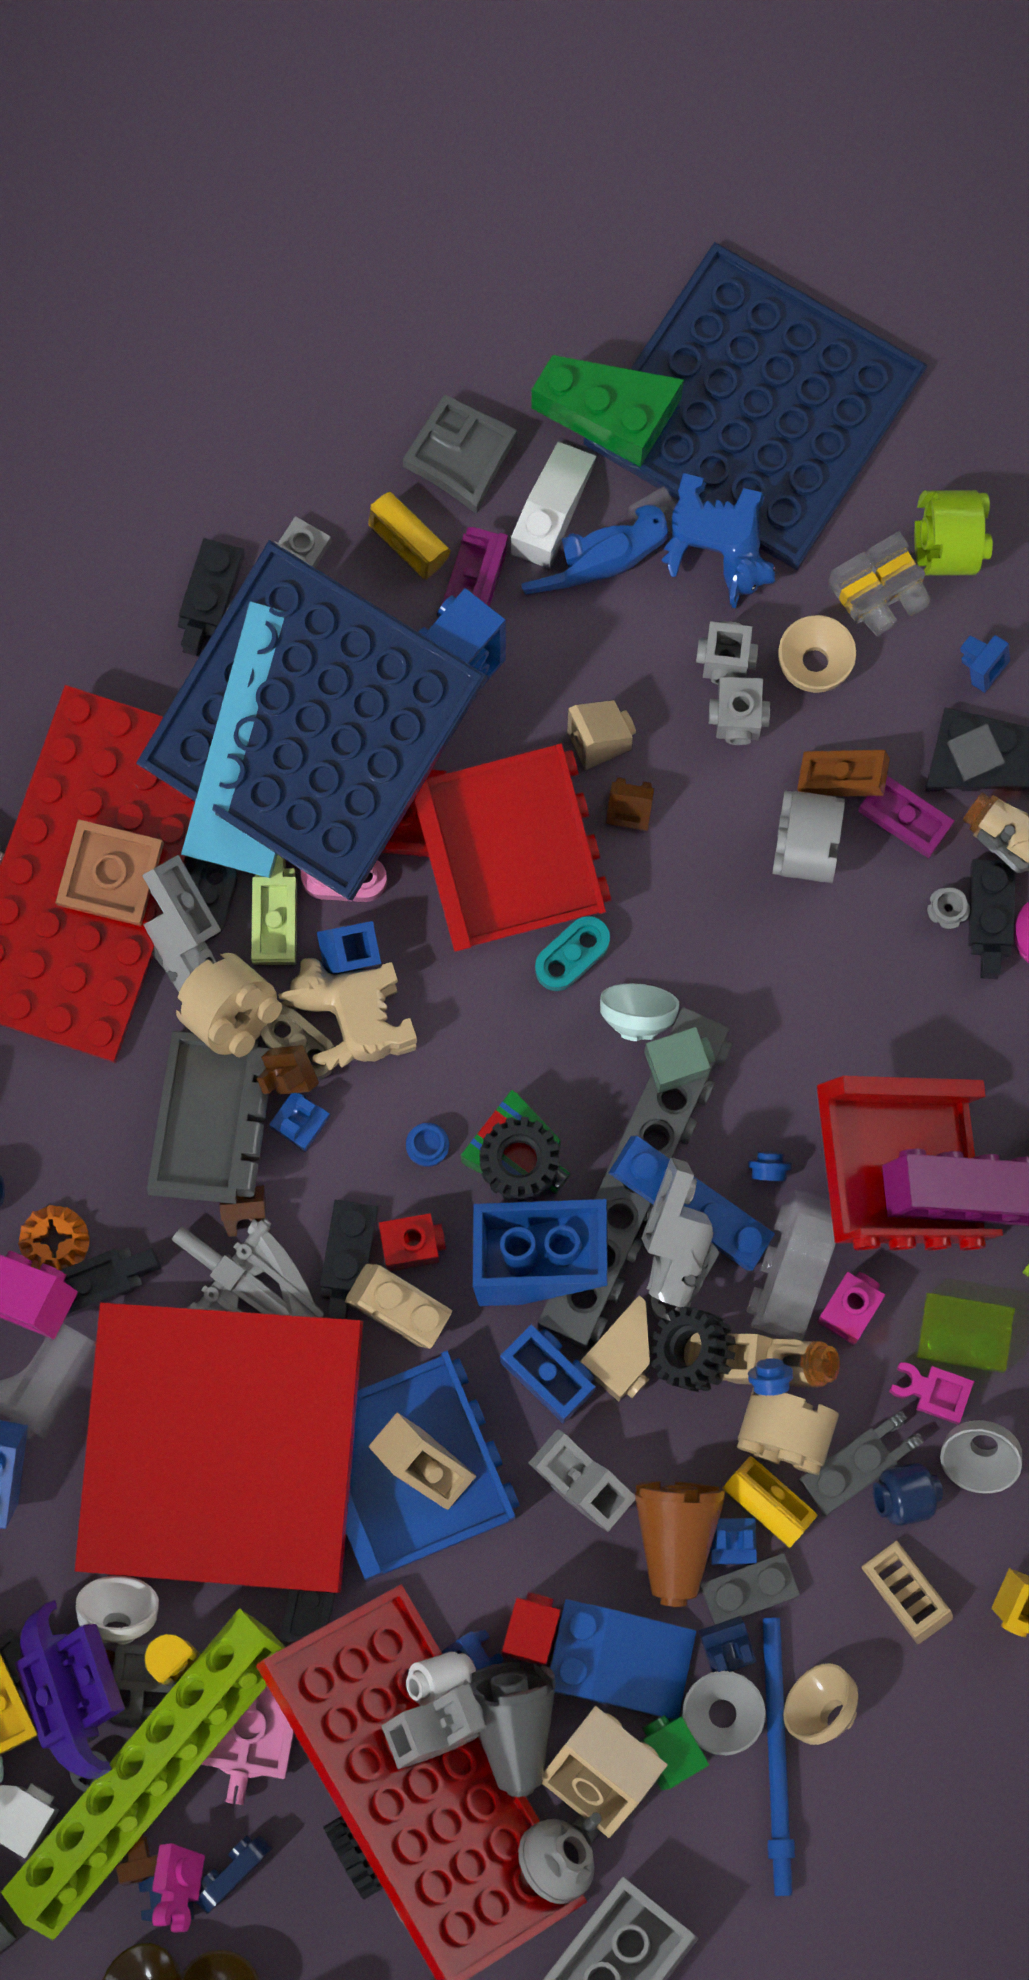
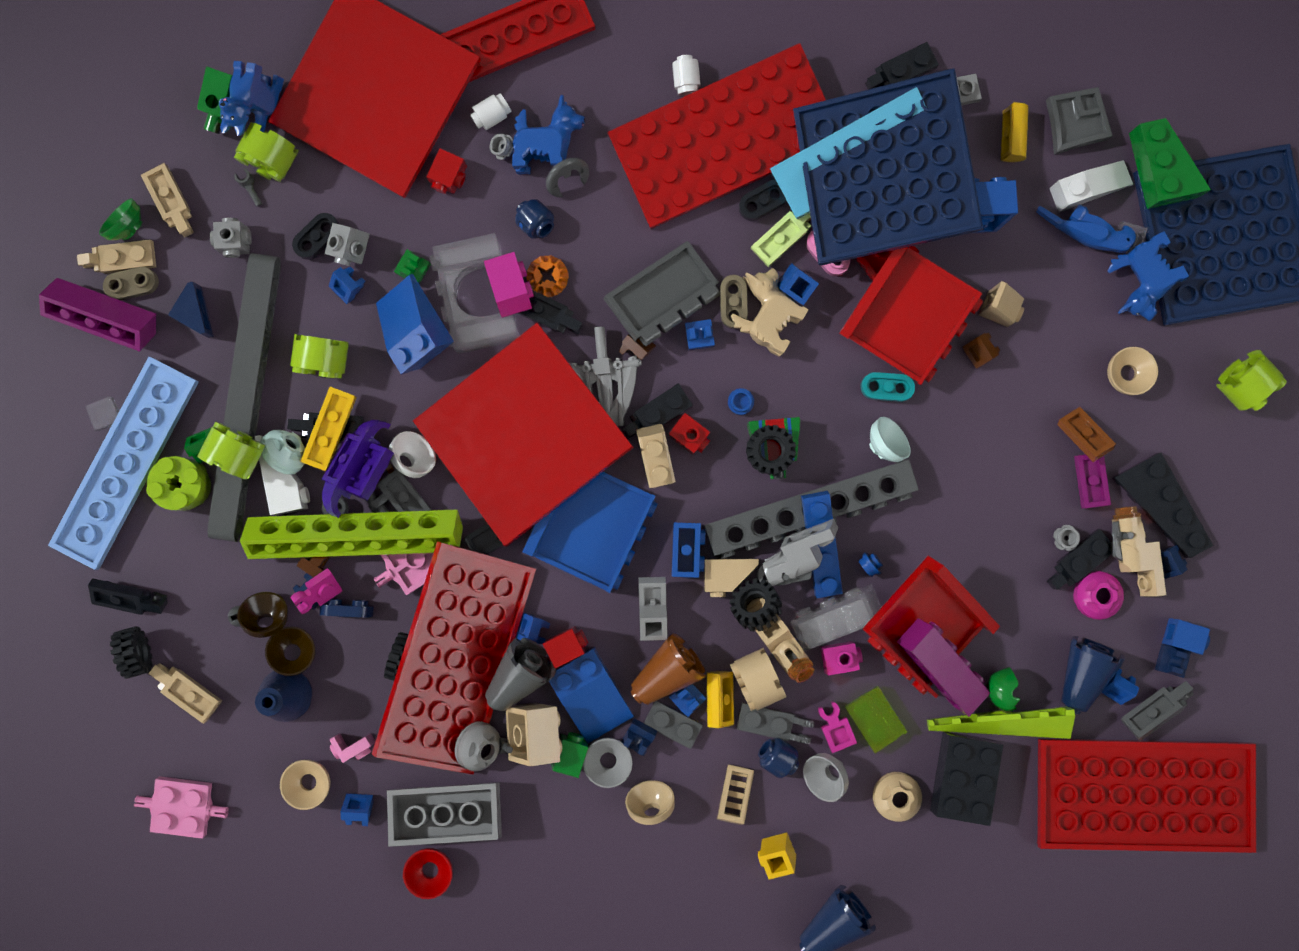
camera: 45 degrees right, 10 degrees up
nougat plate [55,819,164,926] -> none
light grey plate [142,855,221,993] -> none
yellow brick [145,1634,200,1686] -> none
tan brick [176,953,282,1058] -> none
reddish brown tile [257,1045,319,1095] -> none
tan slope [368,1412,476,1510] -> none
light grey brick [382,1684,486,1769] -> none
white brick [406,1652,476,1706] -> none
magenta hinge [441,527,508,607] -> none
blue slope [473,1199,608,1306] -> none
sand green brick [644,1027,715,1093] -> none
light grey brick [696,621,758,685] -> none
light grey brick [709,677,770,745] -> none
blue plate [748,1358,793,1396] -> none
blue bar [762,1618,795,1896] -> none
light grey brick [772,790,845,883] -> none
clear hips [828,531,930,636] -> none
clear tile [947,724,1005,782] -> none
blue tile [960,635,1010,693] -> none

